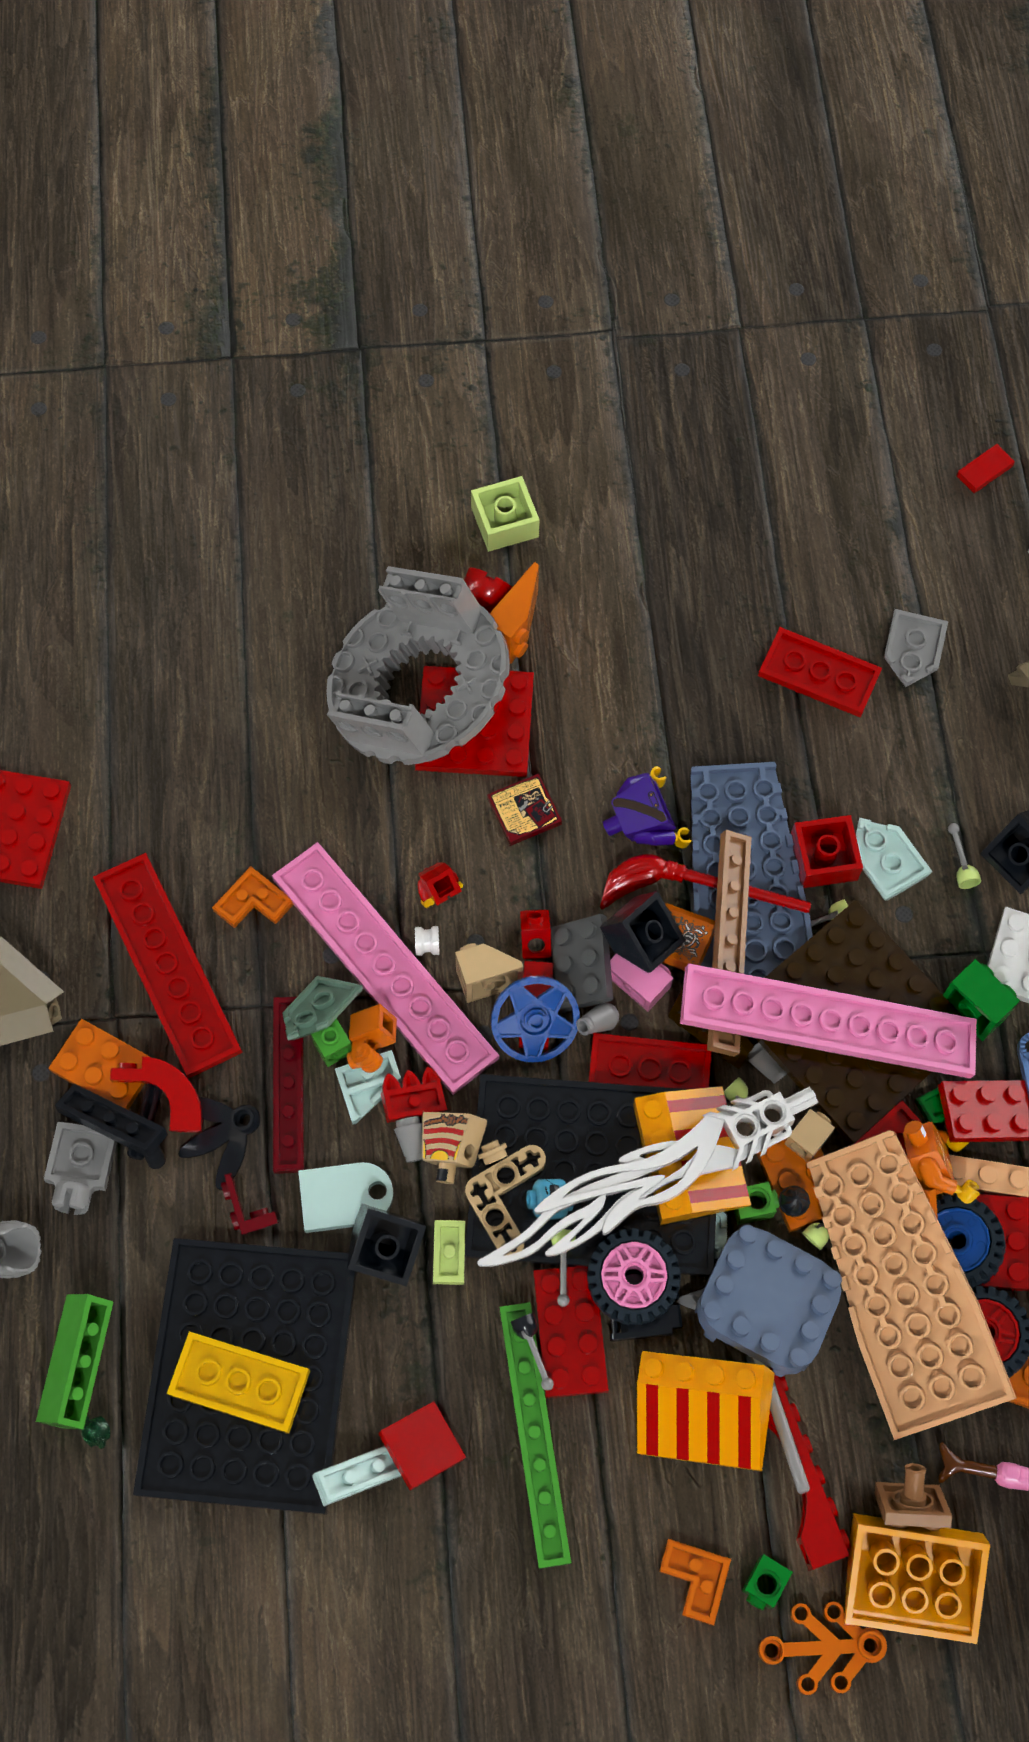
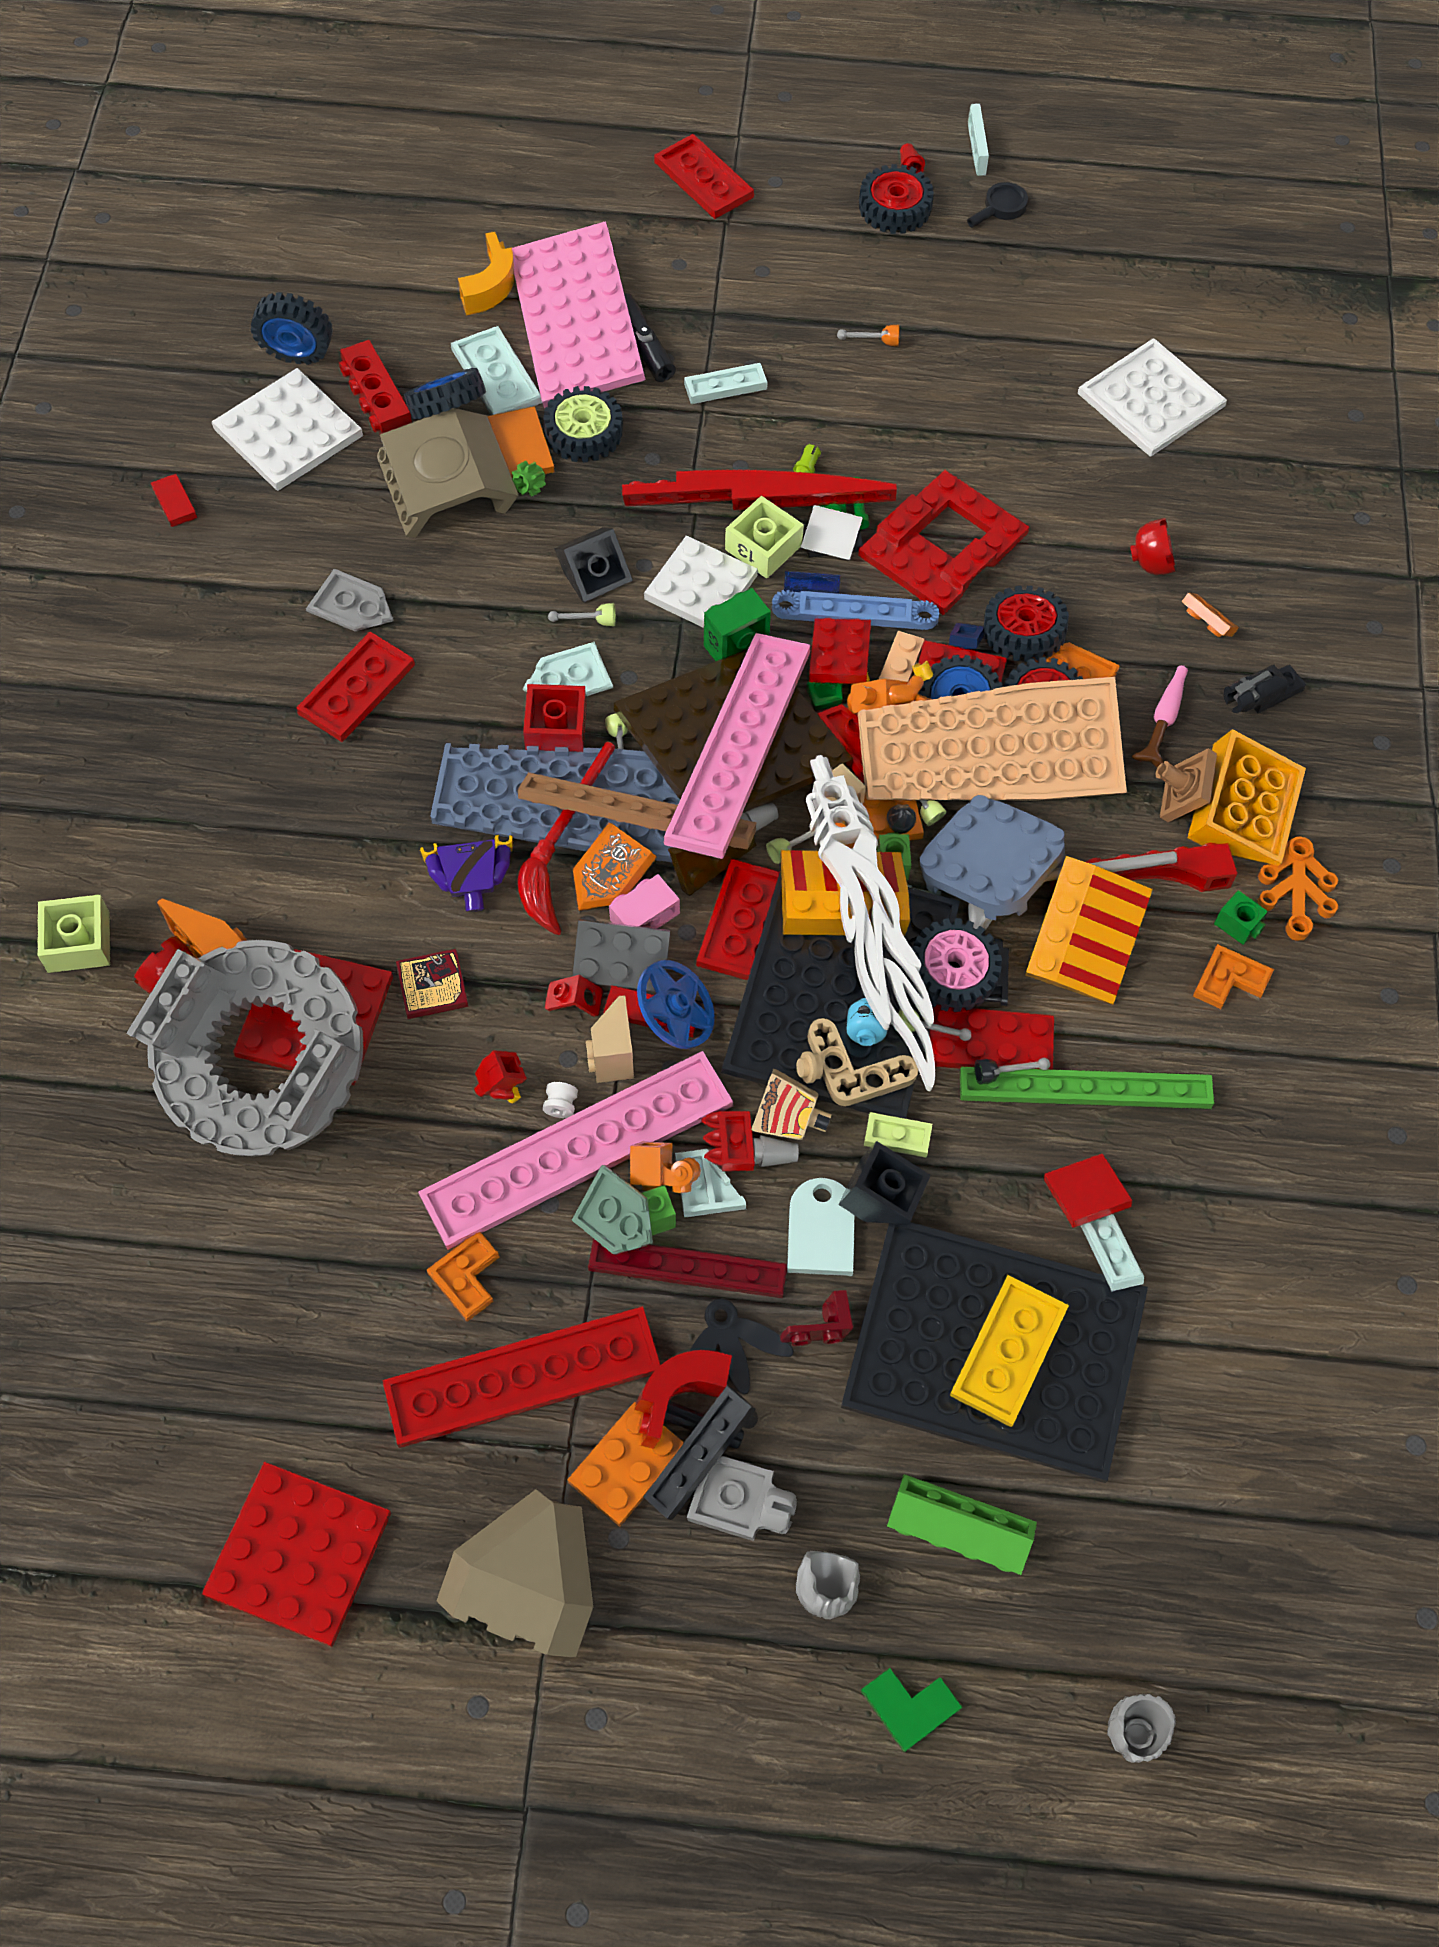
camera: 80 degrees left, 5 degrees down
clear green plate [81,1416,111,1449] -> none
light grey cone [576,1003,619,1035] -> none
black slope [600,891,686,973] -> none

